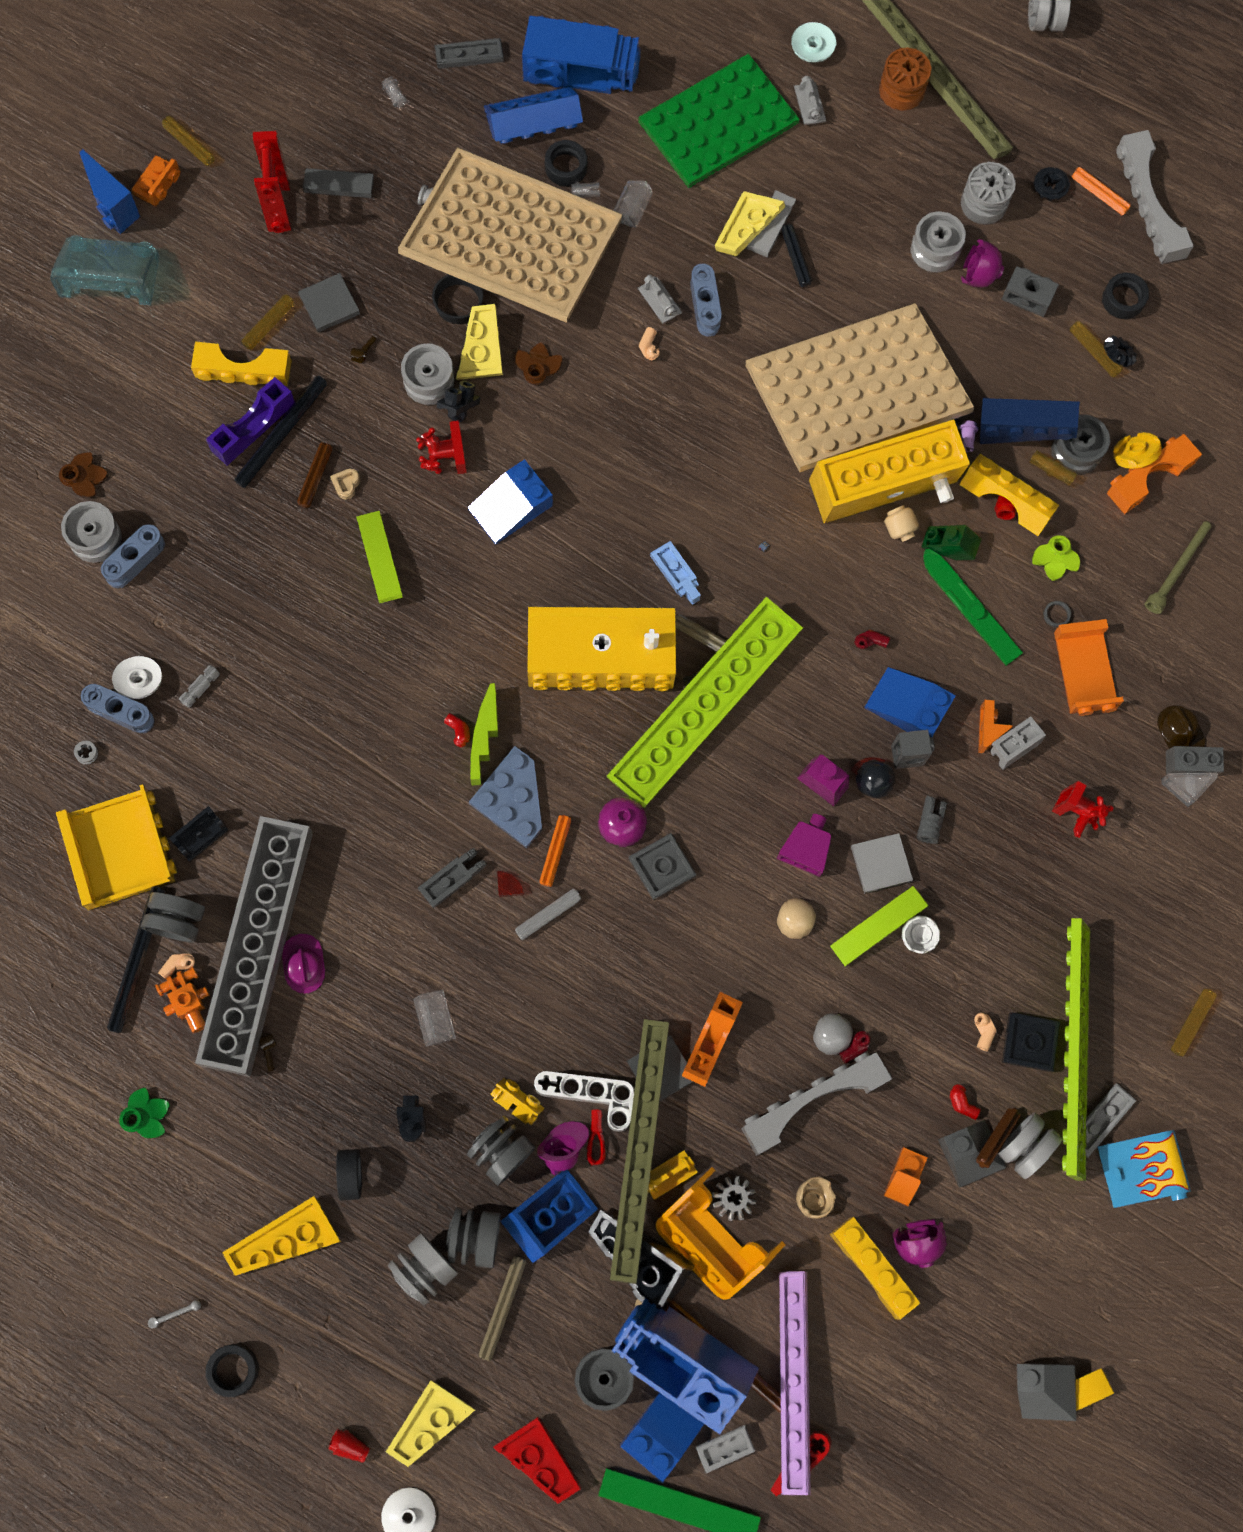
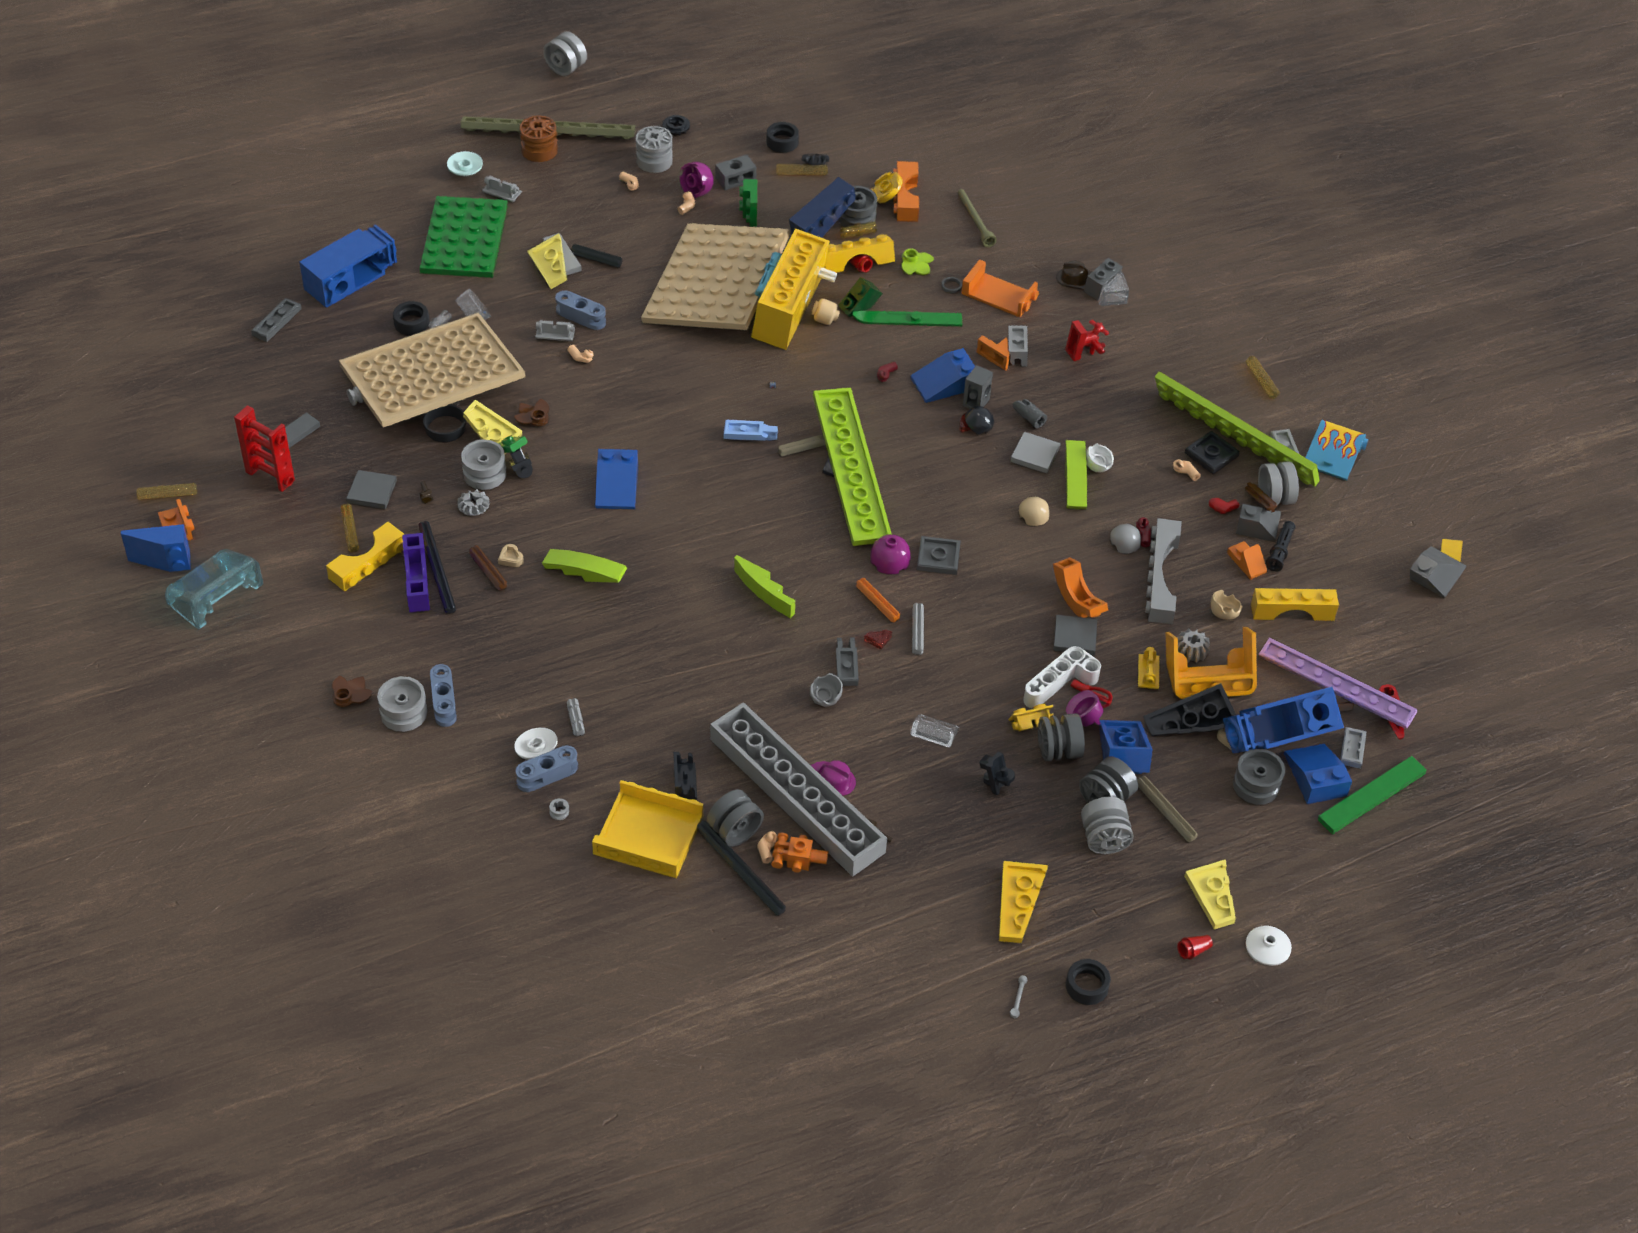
camera: 50 degrees left, 25 degrees down
green plate [119,1088,170,1138] -> none
black tyre [336,1149,362,1200] -> none
clear pin [382,77,407,108] -> none
red piece [416,420,467,474] -> none
red arm [444,713,471,748] -> none
sand blue plate [469,746,542,848] -> none
blue slope [484,87,583,143] -> none
red wing [493,1416,582,1504] -> none
yellow piece [528,607,676,691] -> none
olive plate [610,1019,669,1284] -> none
magenta torso [777,814,831,877] -> none
magenta torso [797,754,849,806] -> none
magenta cylinder [893,1219,947,1268] -> none
light grey wheel [910,211,966,273] -> none
orange axle [1072,167,1131,215] -> none
light grey arch [1117,130,1194,264] -> none
none -> light grey gear [457,489,489,516]
none -> green plate [498,435,528,453]
none -> light nougat arm [619,172,639,191]
none -> light nougat arm [677,191,695,215]
none -> green plate [739,179,757,227]
none -> medium azure pin [755,252,782,299]
none -> light grey hair [810,673,843,707]
none -> black pin [1265,521,1296,572]

